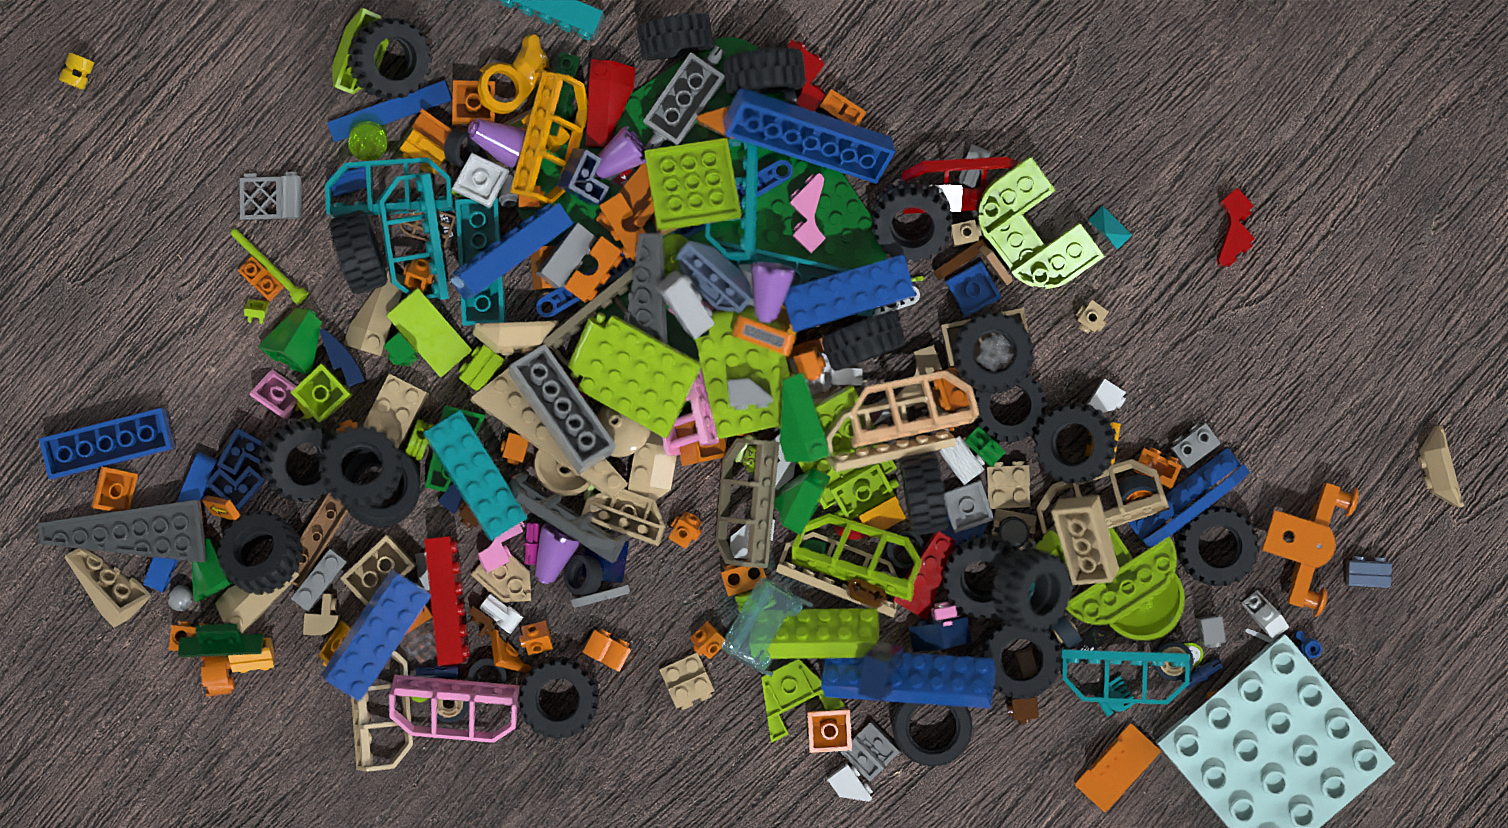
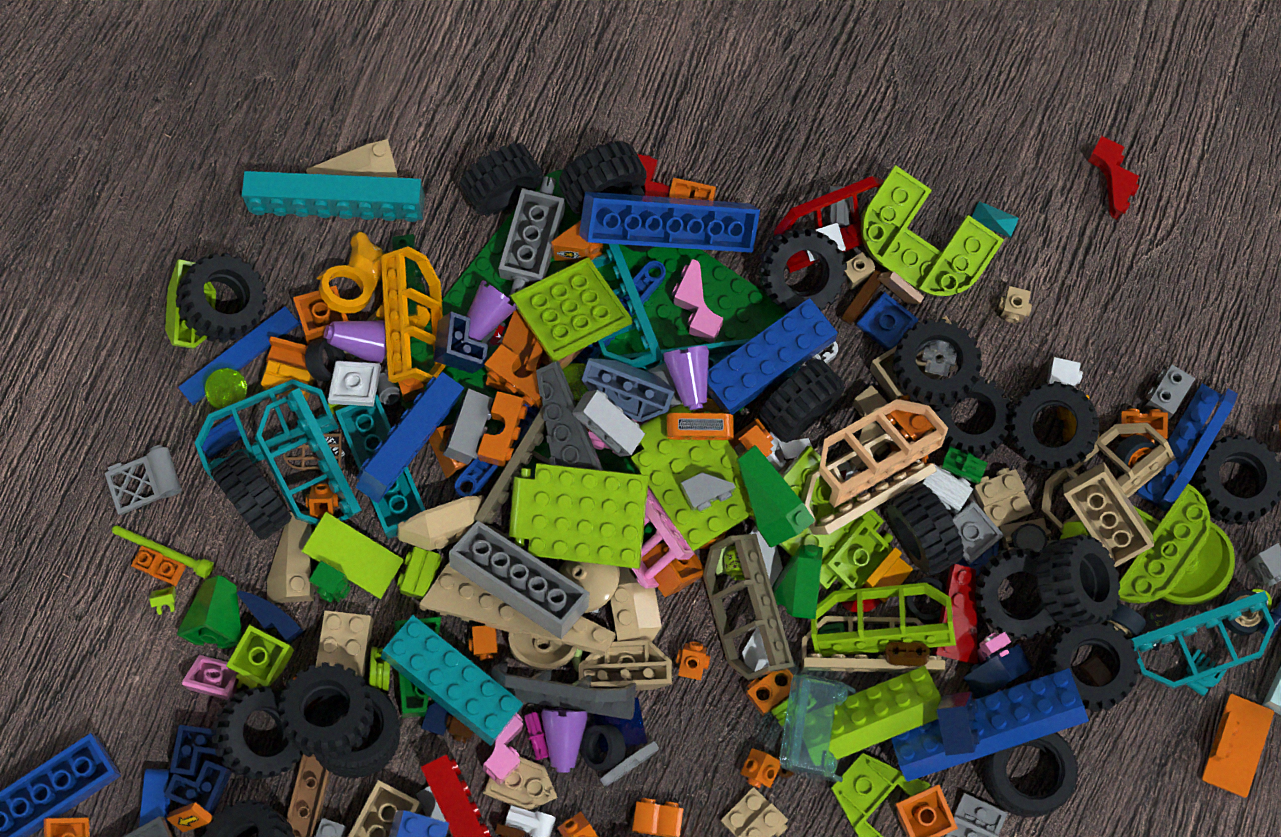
camera: 20 degrees left, 15 degrees down
red wedge [586,59,636,148] -> none
reddish brown brick [1007,696,1039,724] -> none

